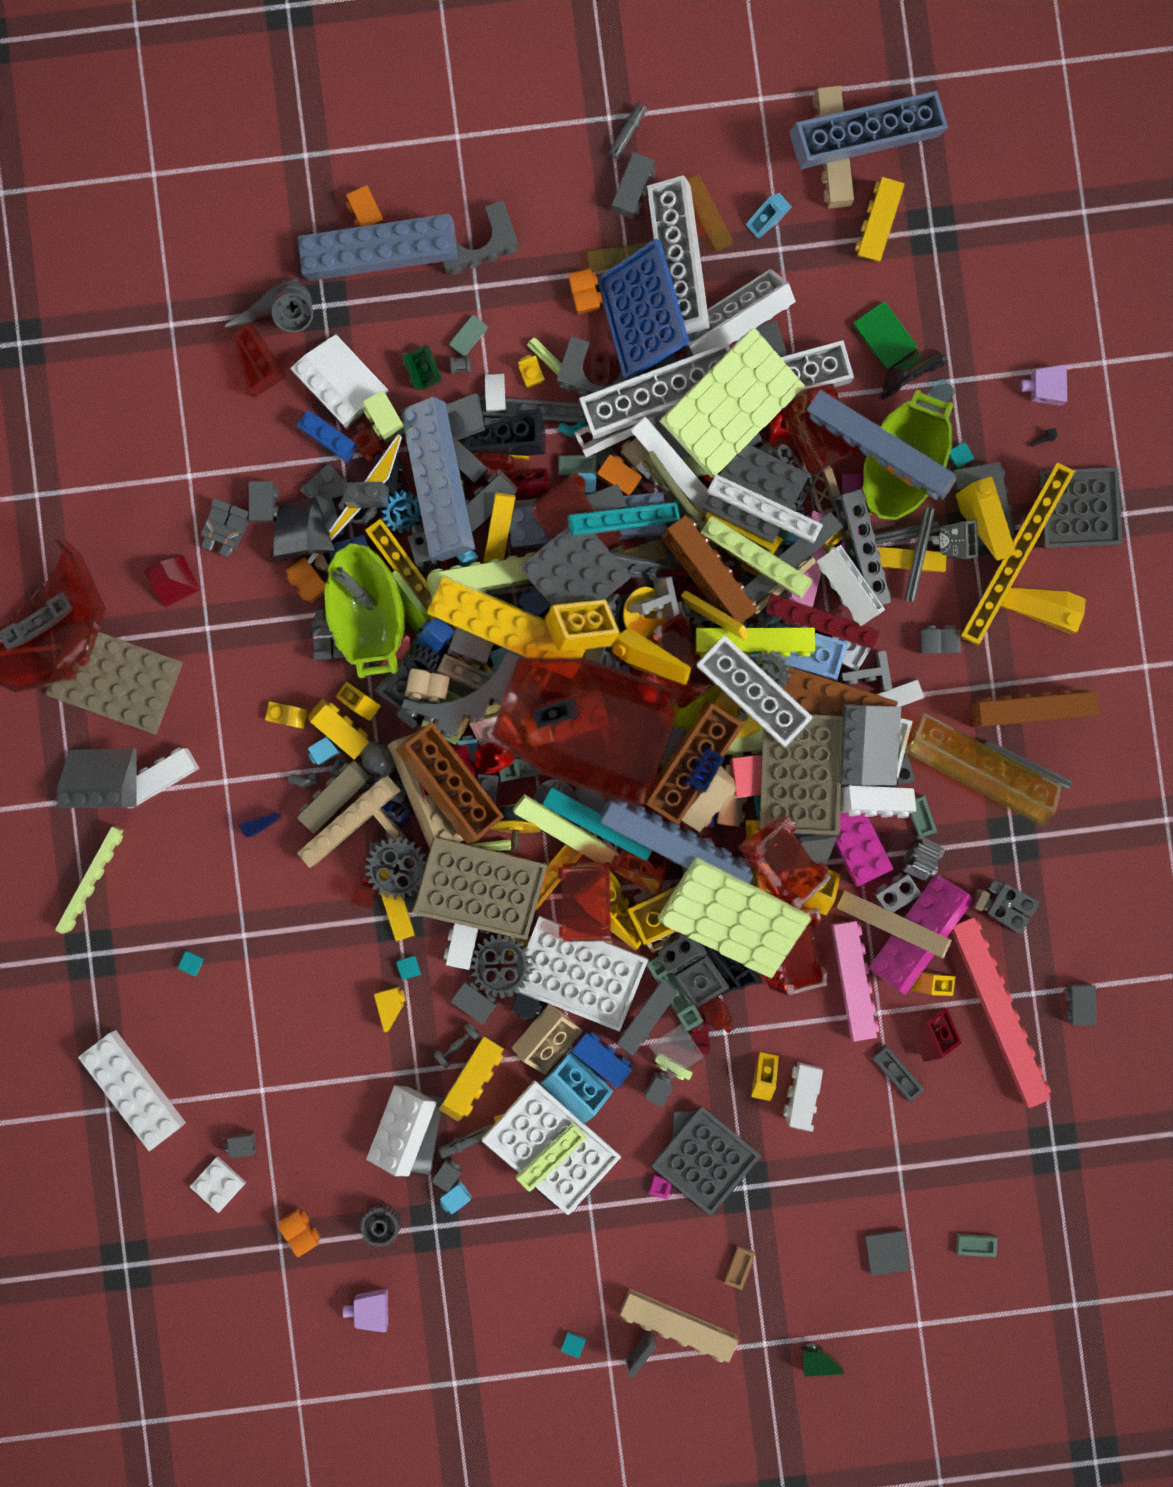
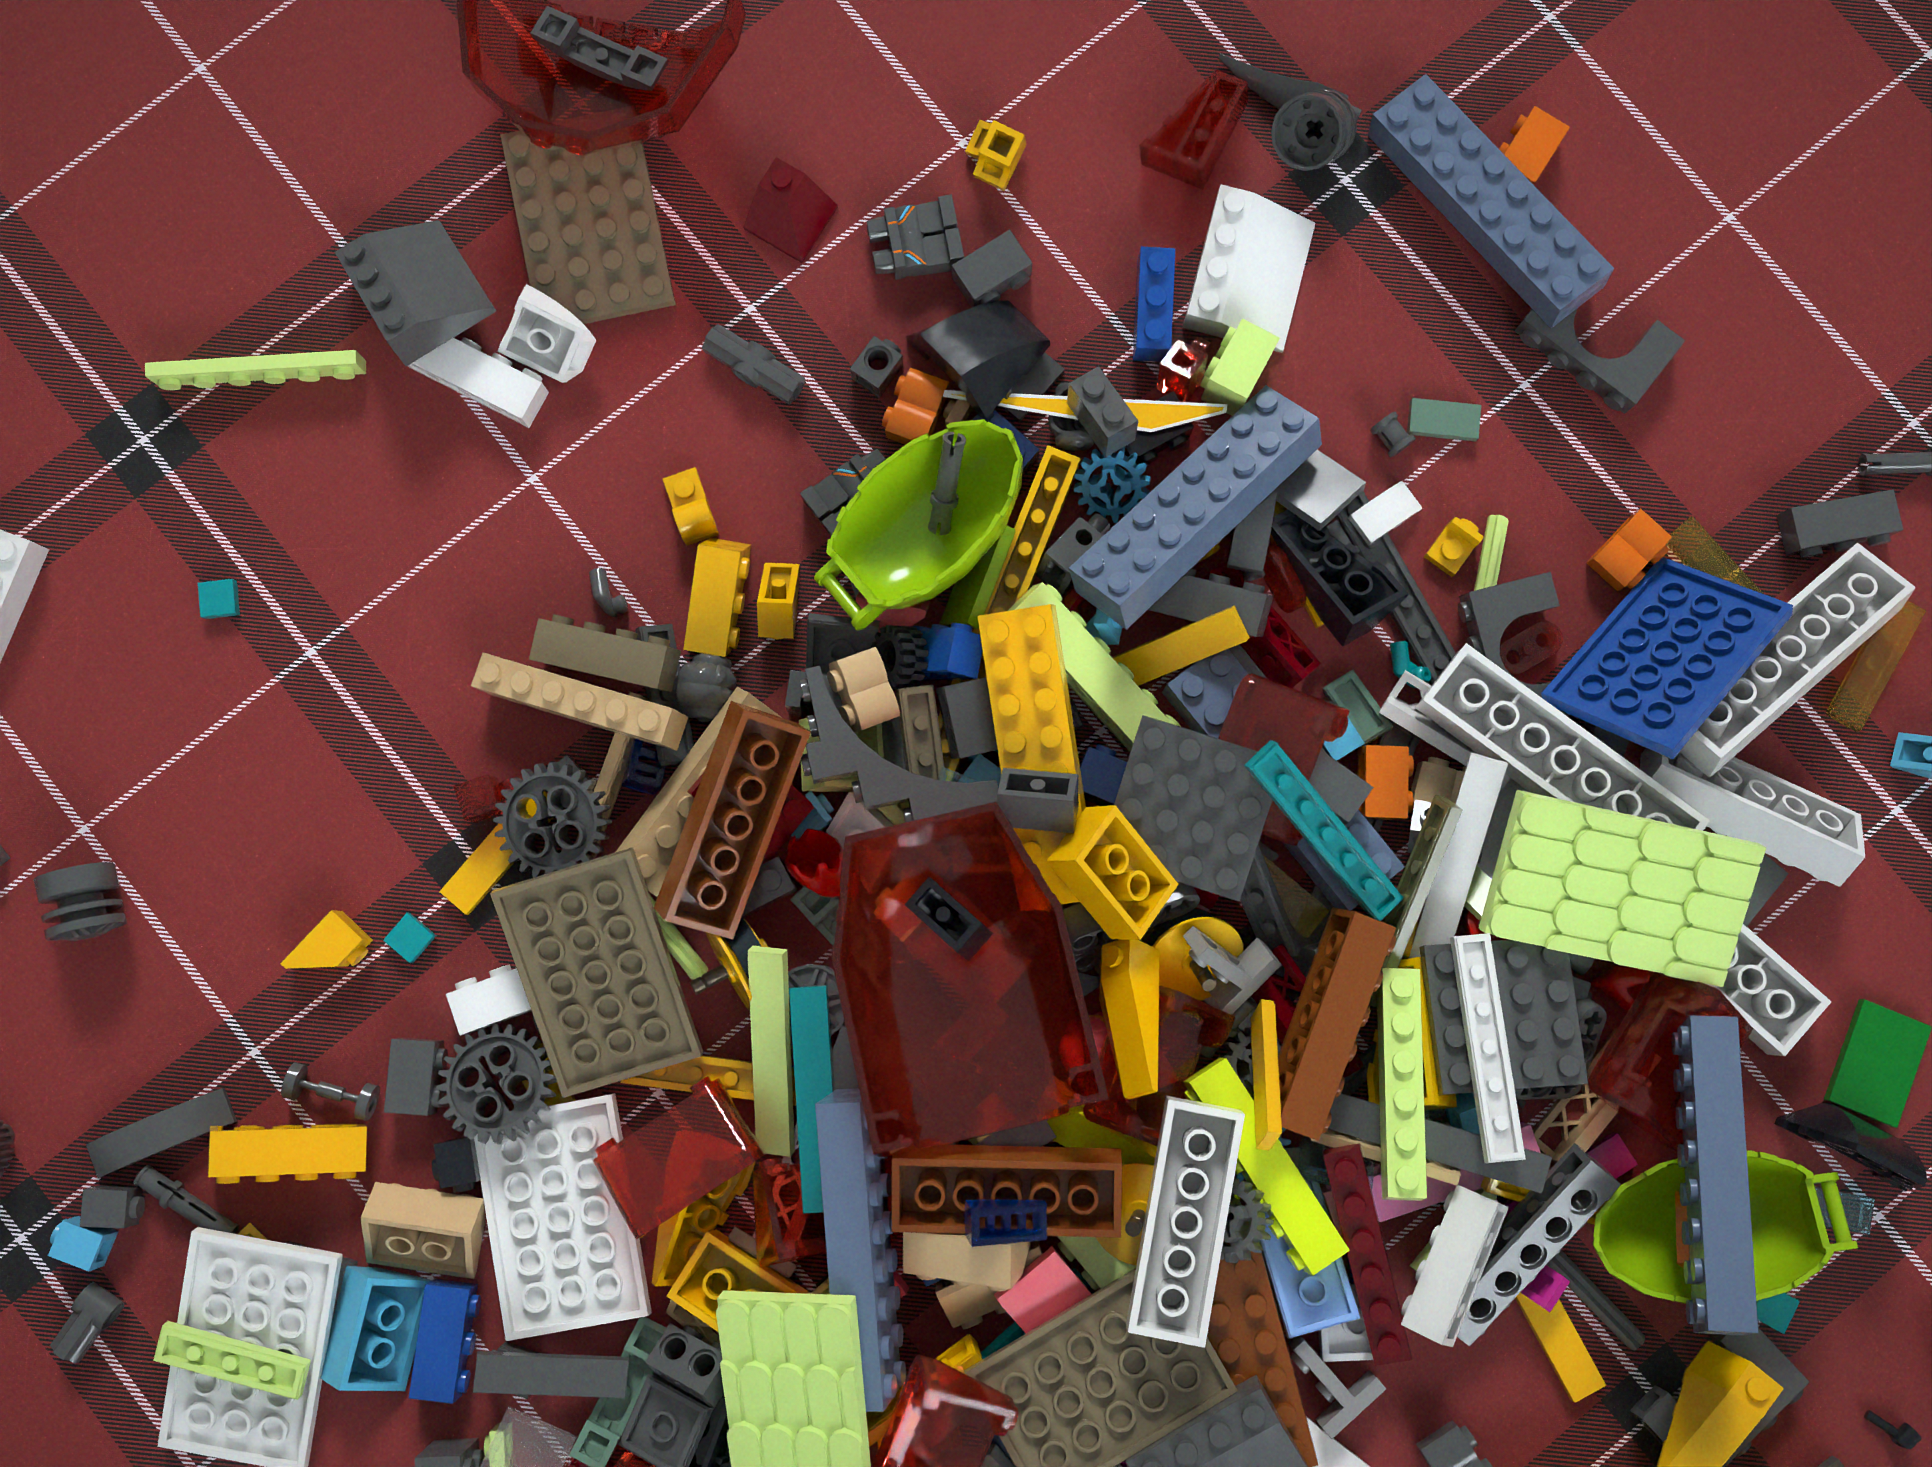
camera: 55 degrees right, 5 degrees down
clear blue slope [239,813,283,838] -> none
dark grey wing [300,464,346,502] -> none
medium azure brick [308,737,341,765] -> none
white brick [366,1086,437,1176] -> none
dark green bracket [402,345,442,391] -> none
dark grey axle [904,507,935,602] -> none
dark grey torso [932,520,978,559] -> none
none -> dark grey wheel [34,862,127,941]
none -> dark grey piece [50,1282,125,1363]
none -> white slope [497,284,596,383]
none -> dark grey piece [701,324,806,405]
none -> dark grey brick [850,336,903,398]
none -> yellow brick [965,120,1027,191]
none -> dark grey brick [997,768,1079,833]
none -> dark pink plate [1520,1265,1570,1312]

